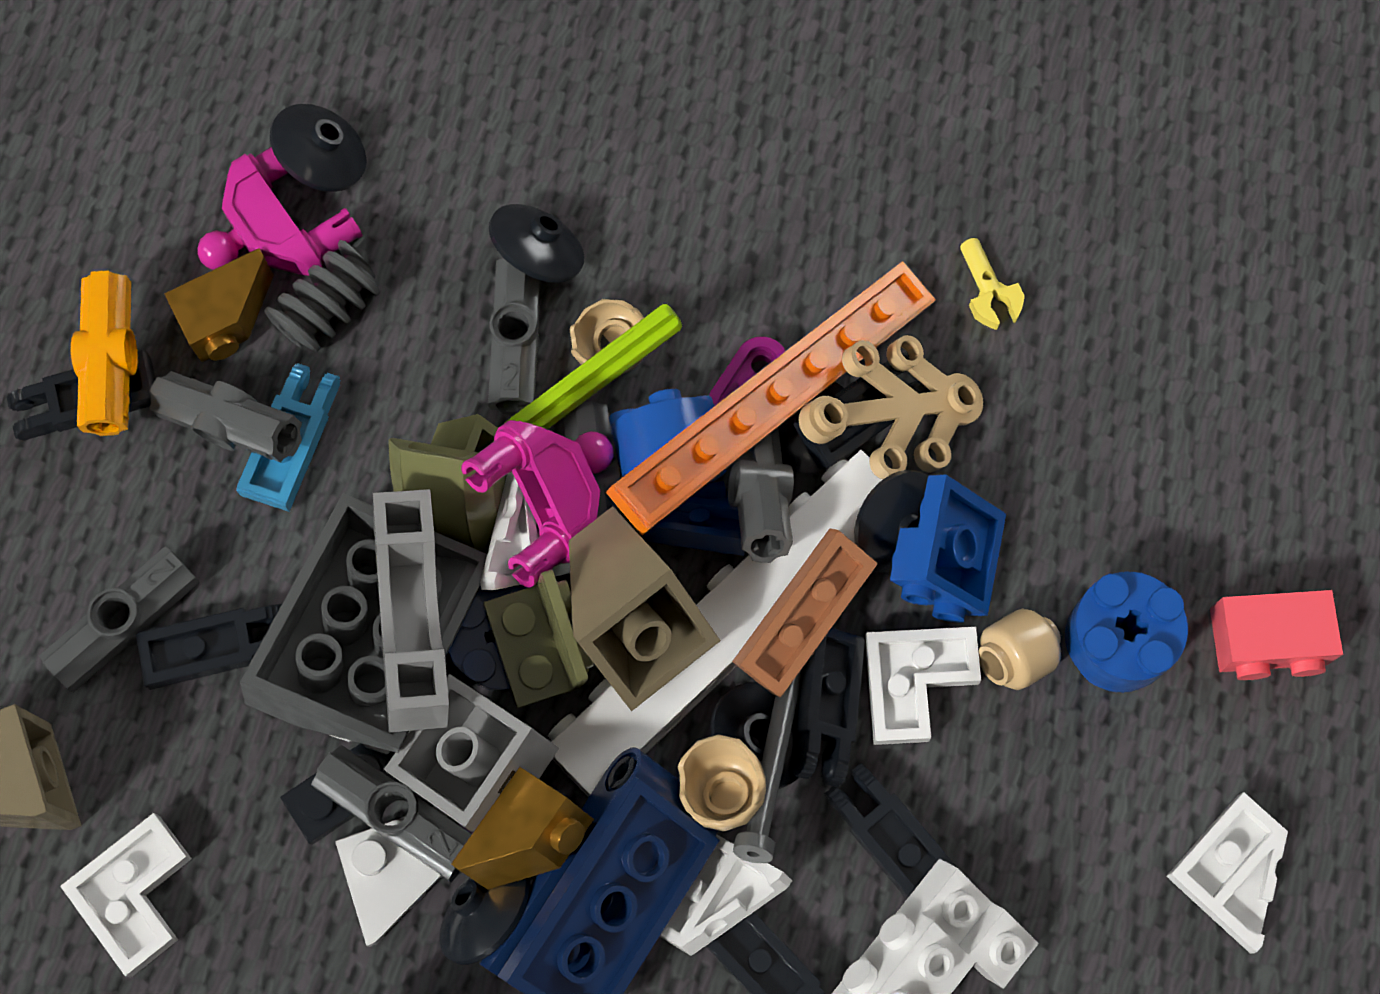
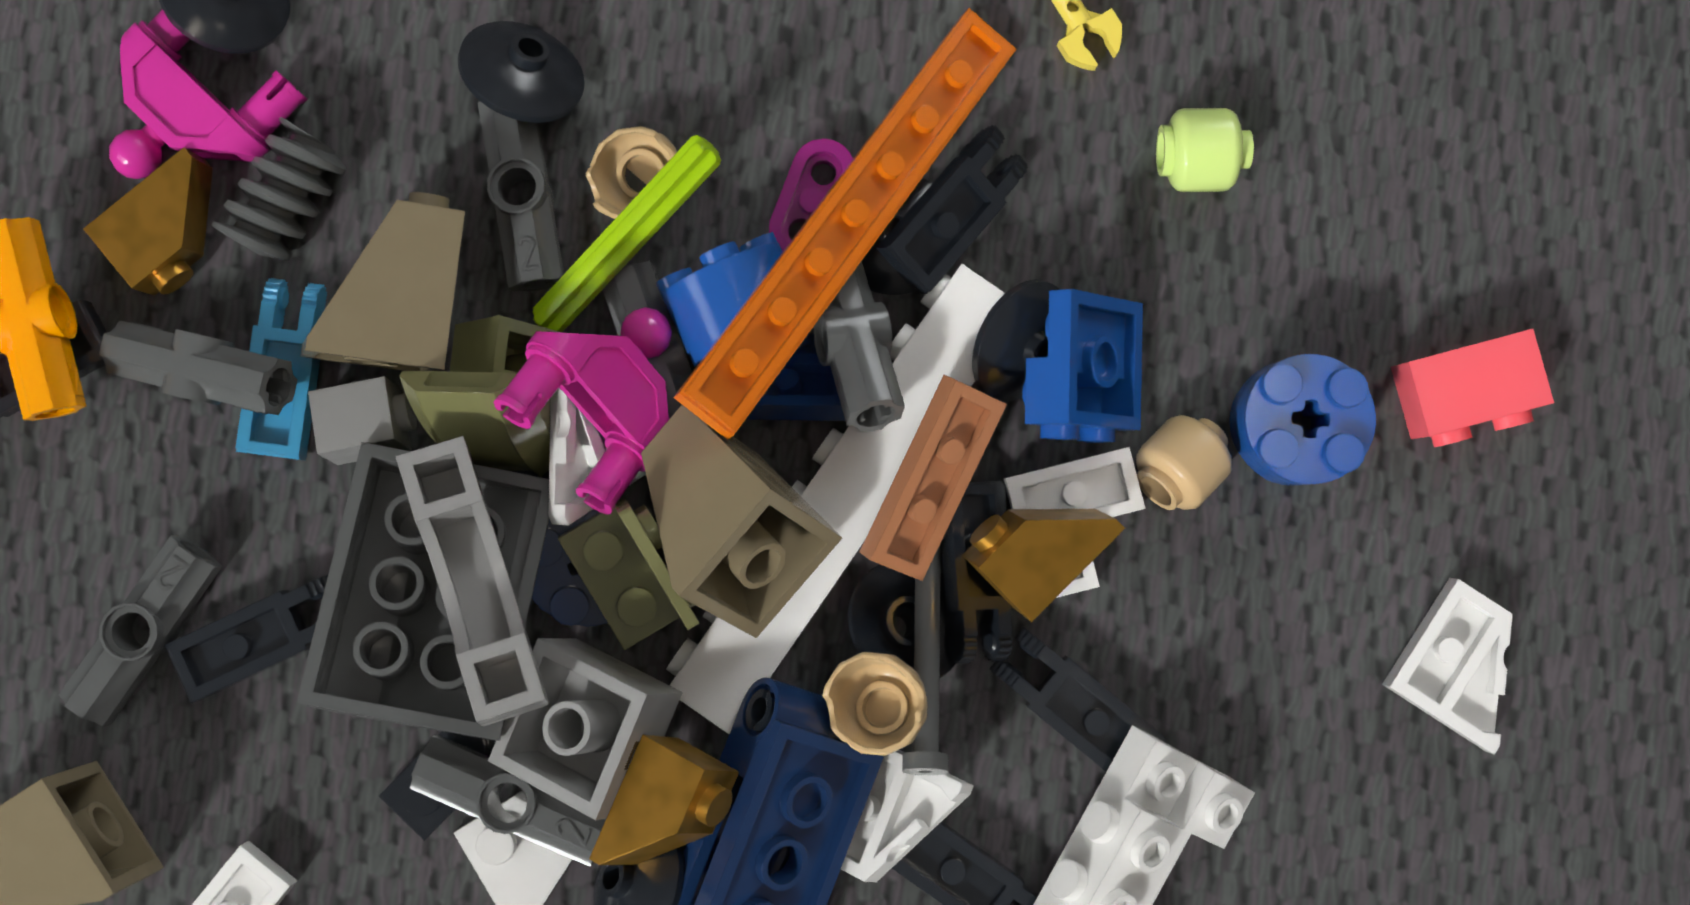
camera: 15 degrees left, 15 degrees up
tan plant [799,335,983,479] -> none
none -> dark tan slope [300,192,465,371]
none -> light grey brick [308,376,417,465]
none -> pearl gold slope [962,509,1125,622]
none -> yellowish green head [1156,108,1254,192]

